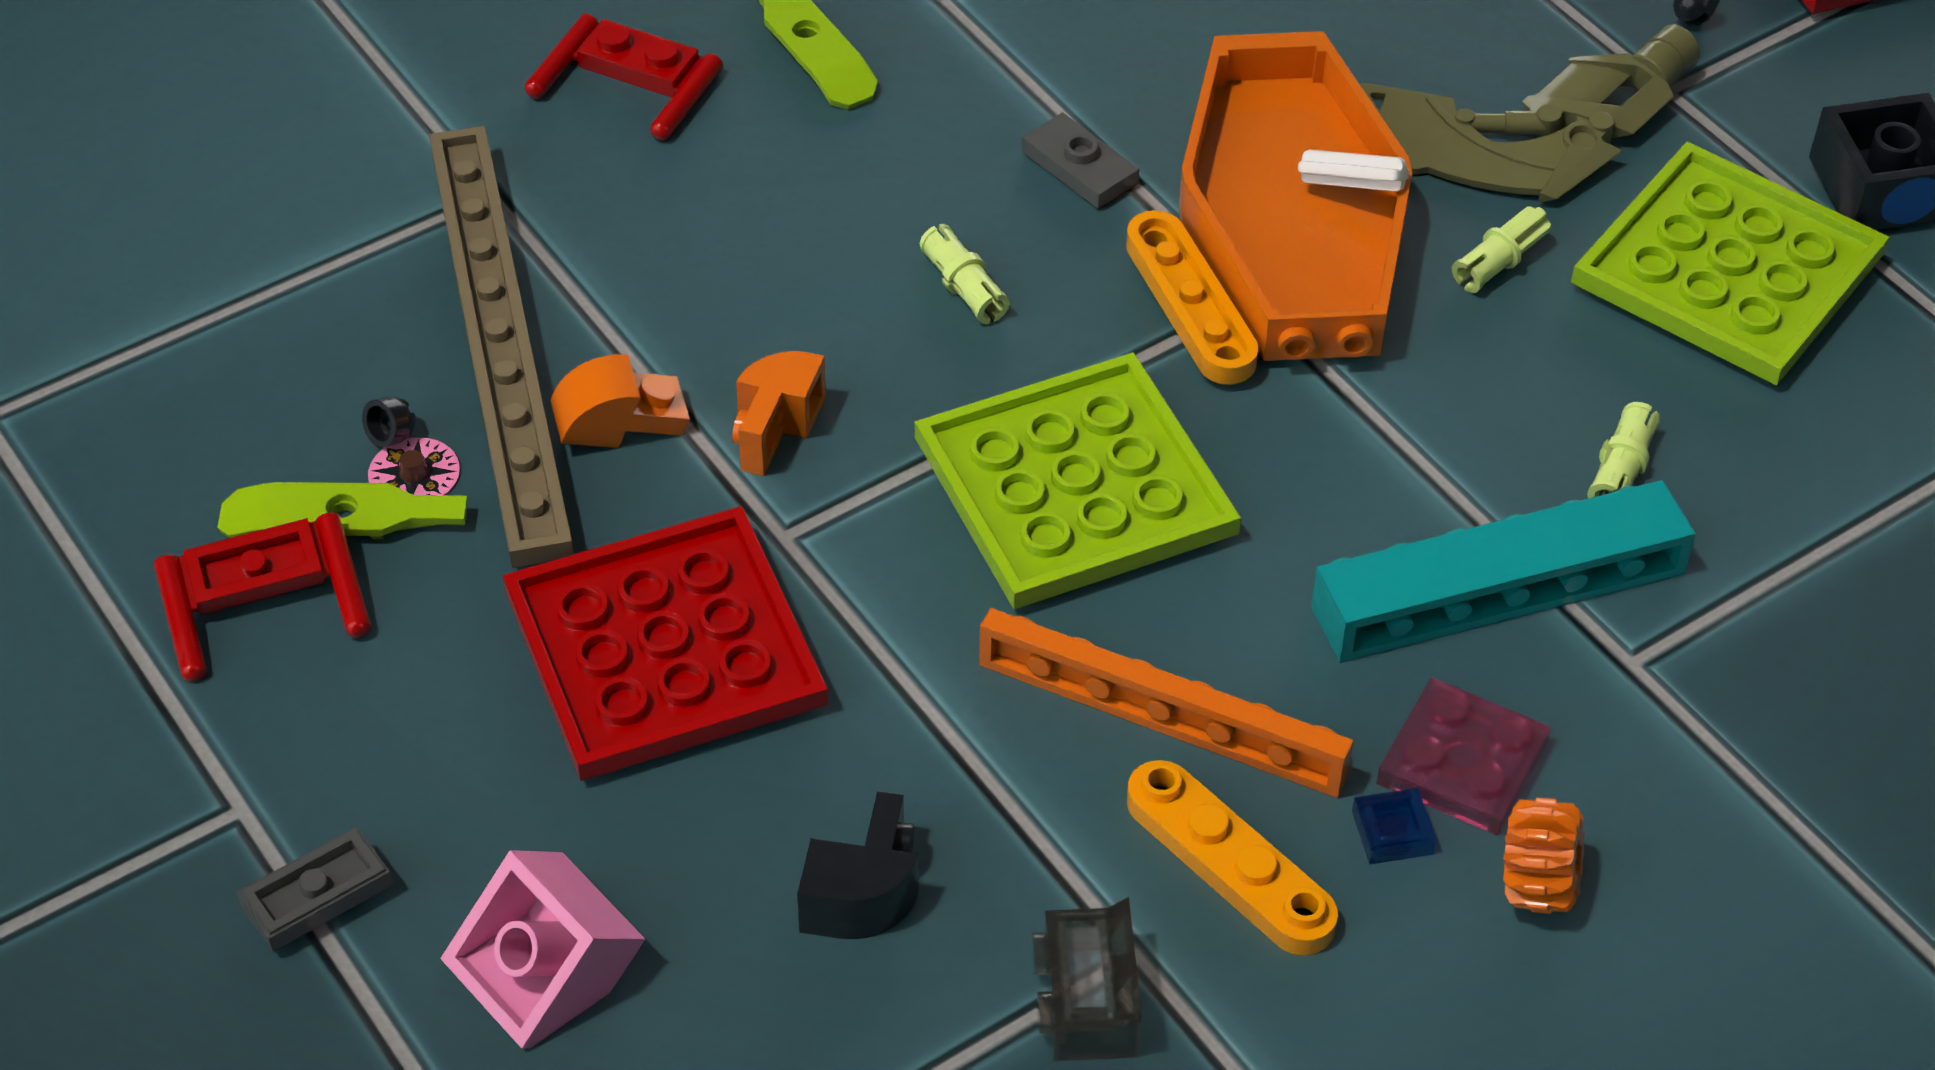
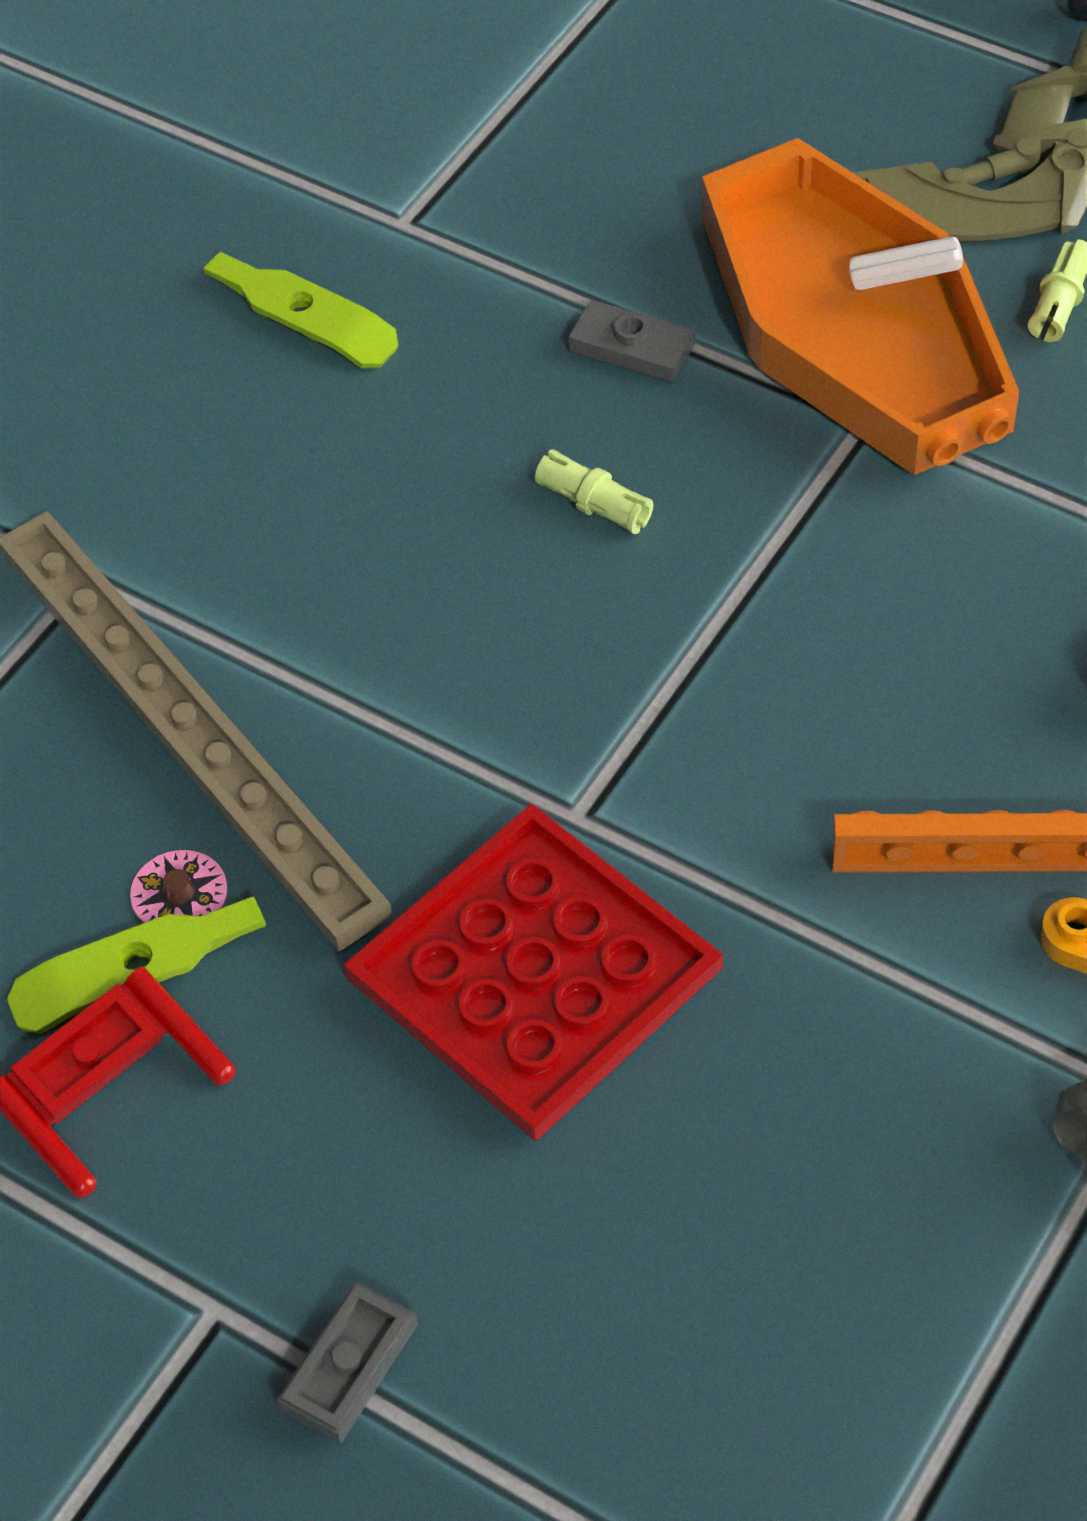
camera: 20 degrees left, 5 degrees up
black hinge [362,396,417,447] -> none
bright pink slope [440,850,645,1049] -> none
red plate [525,13,723,141] -> none
orange brick [550,354,690,448] -> none
orange brick [732,351,826,476] -> none
black brick [797,791,919,939] -> none
lime plate [914,352,1241,610] -> none
light orange plate [1126,210,1258,385] -> none

